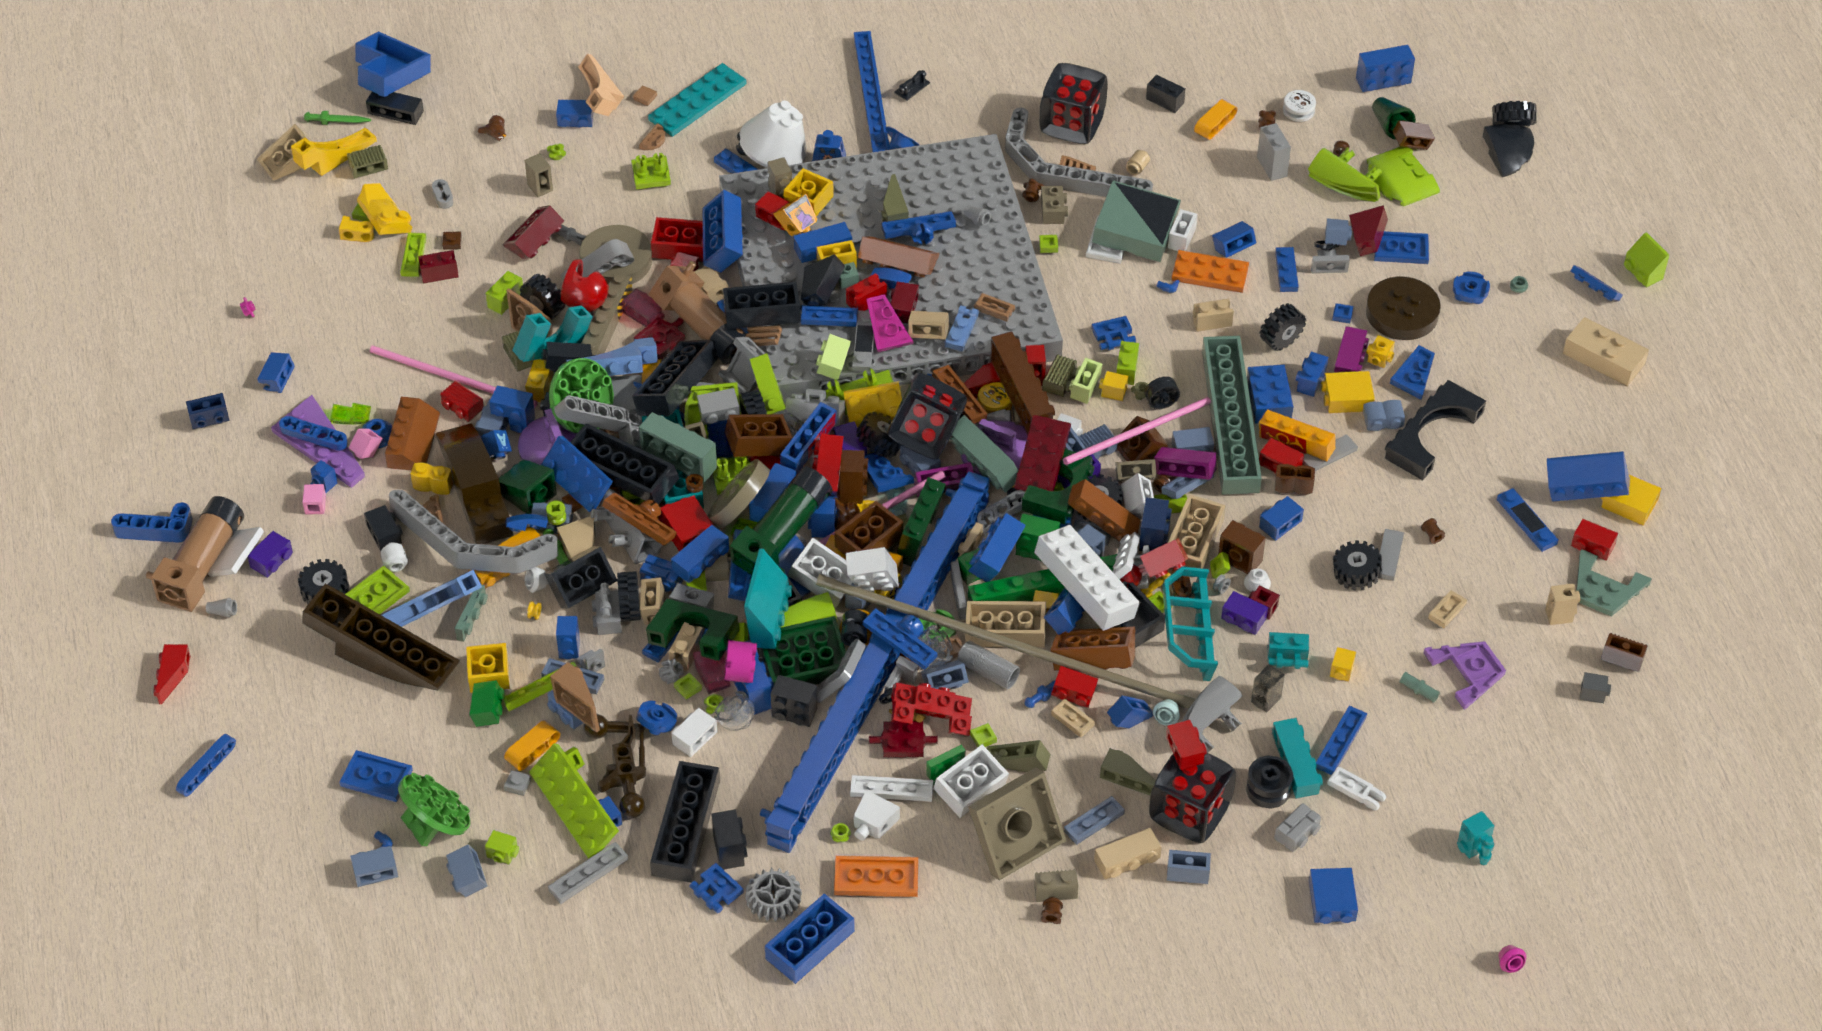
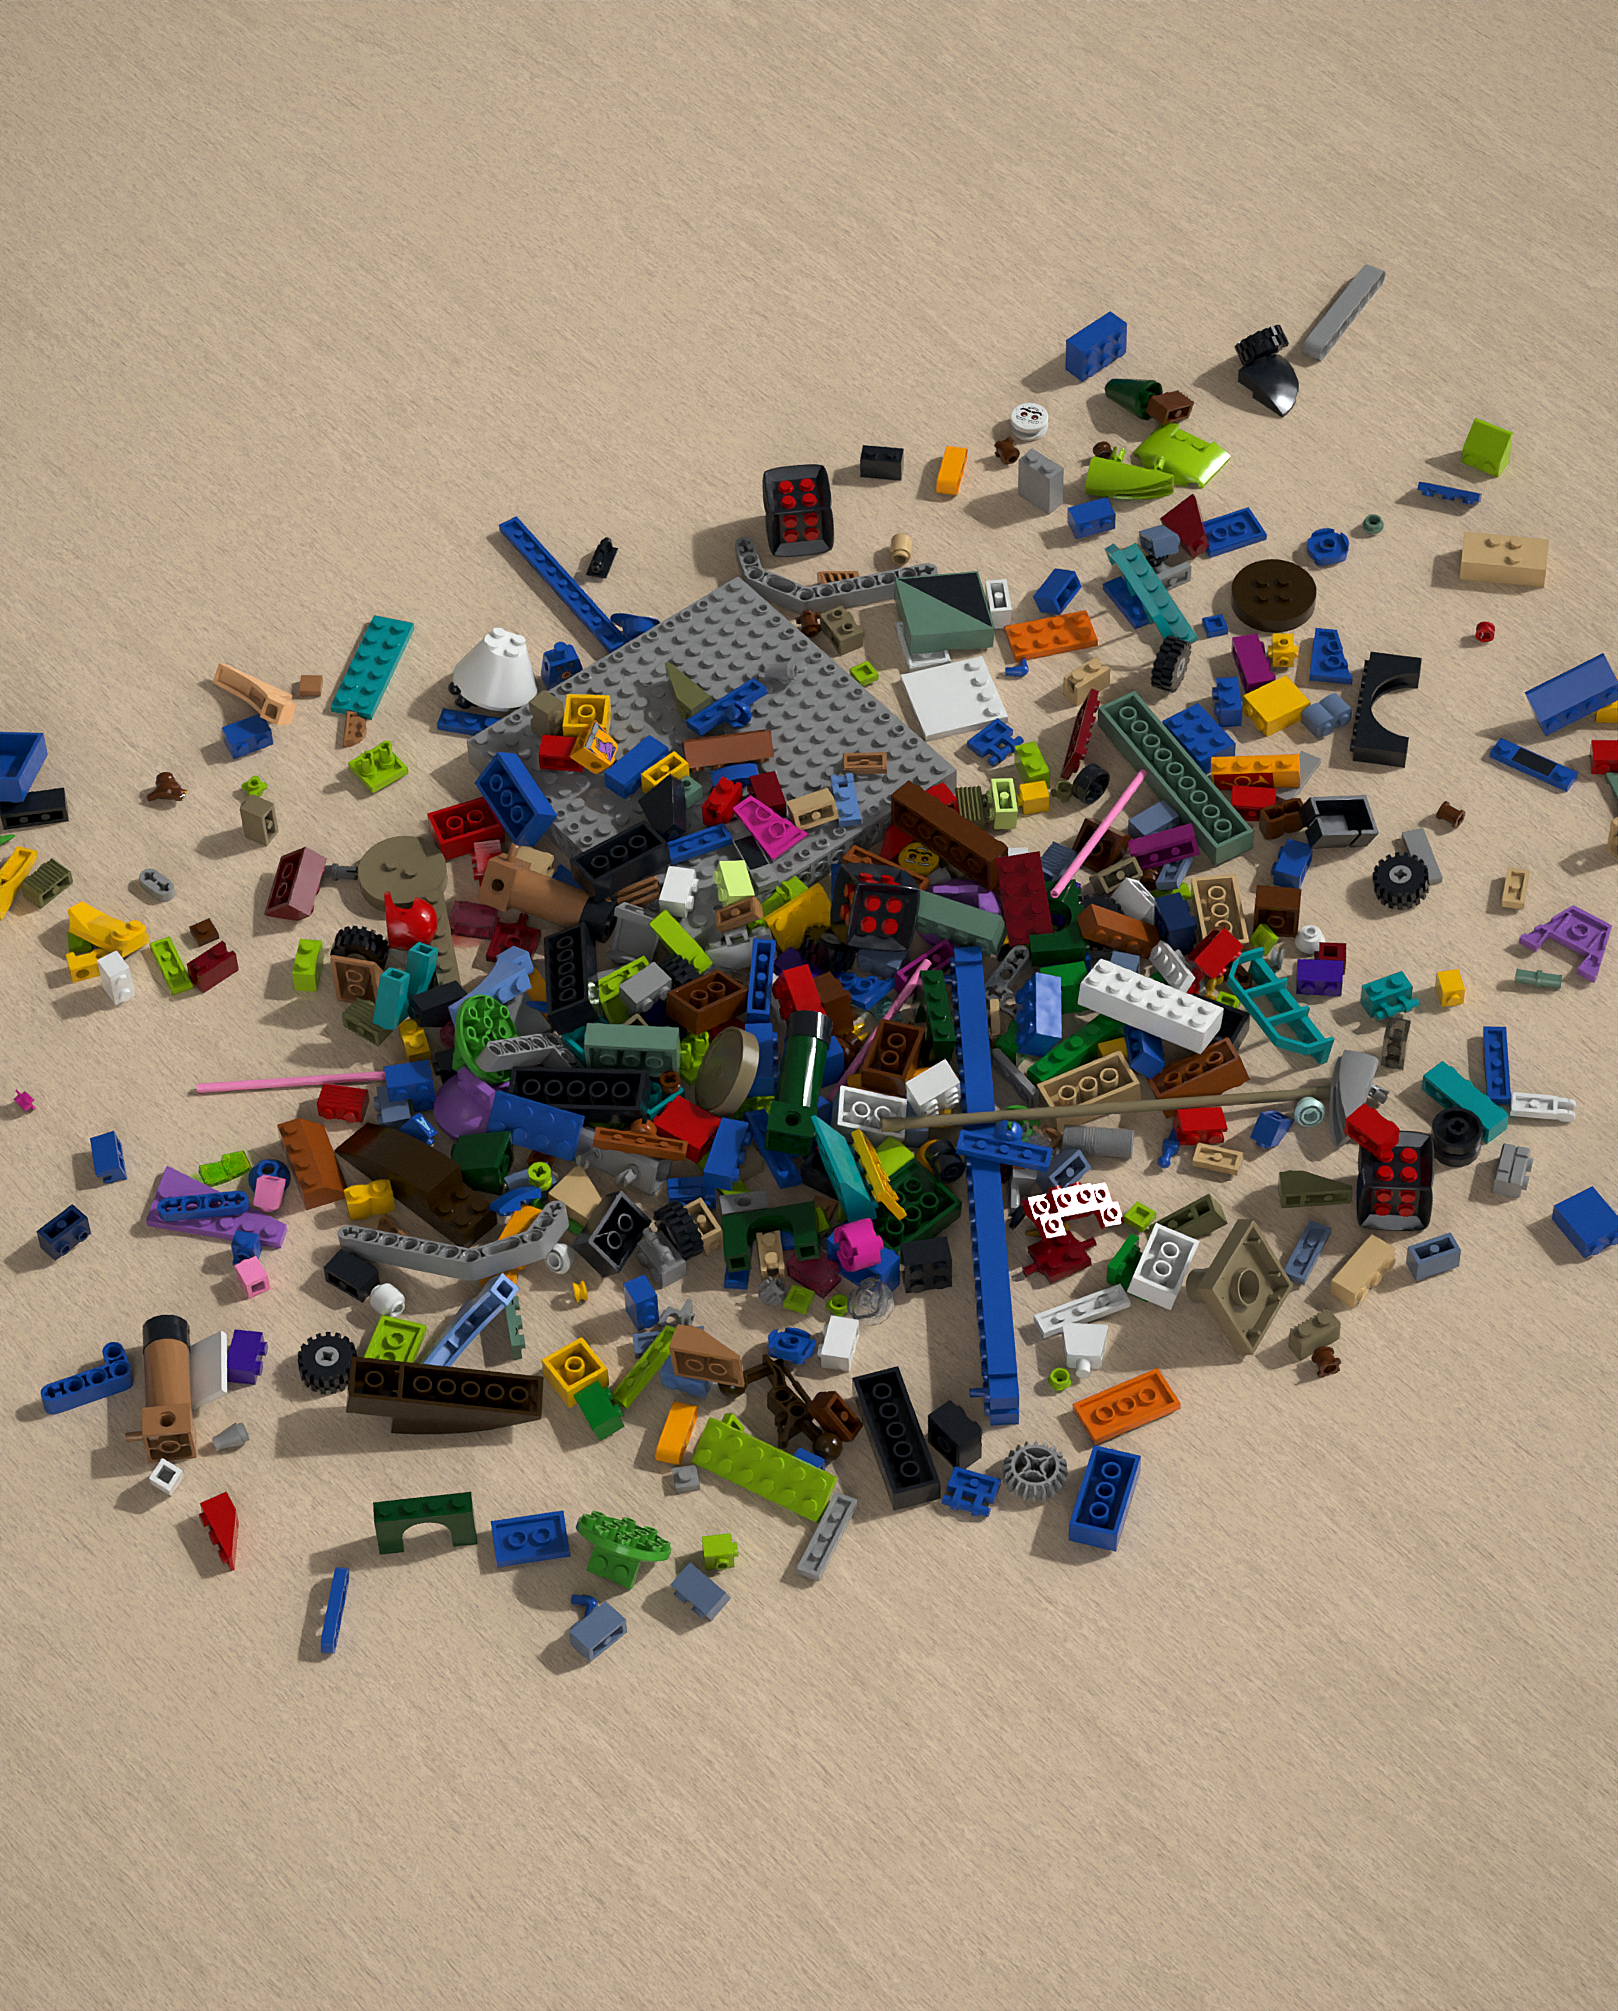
camera: 25 degrees left, 0 degrees up
light grey beam [561,239,634,281] -> none
light grey beam [817,639,866,703] -> none
none -> white brick [97,950,136,1005]
none -> white brick [149,1458,184,1496]
none -> dark green arch [373,1492,477,1555]
none -> white brick [659,866,699,918]
none -> medium nougat brick [715,896,763,933]
none -> reddish brown brick [807,1391,863,1442]
none -> yellow wing [851,1128,907,1220]
none -> white plate [901,656,1008,742]
none -> dark red plate [1060,688,1100,780]
none -> blue brick [1067,497,1116,539]
none -> teal plate [1105,543,1199,644]
none -> black piece [1298,795,1379,849]
none -> light grey beam [1302,264,1386,361]
none -> red bush [1475,621,1495,642]

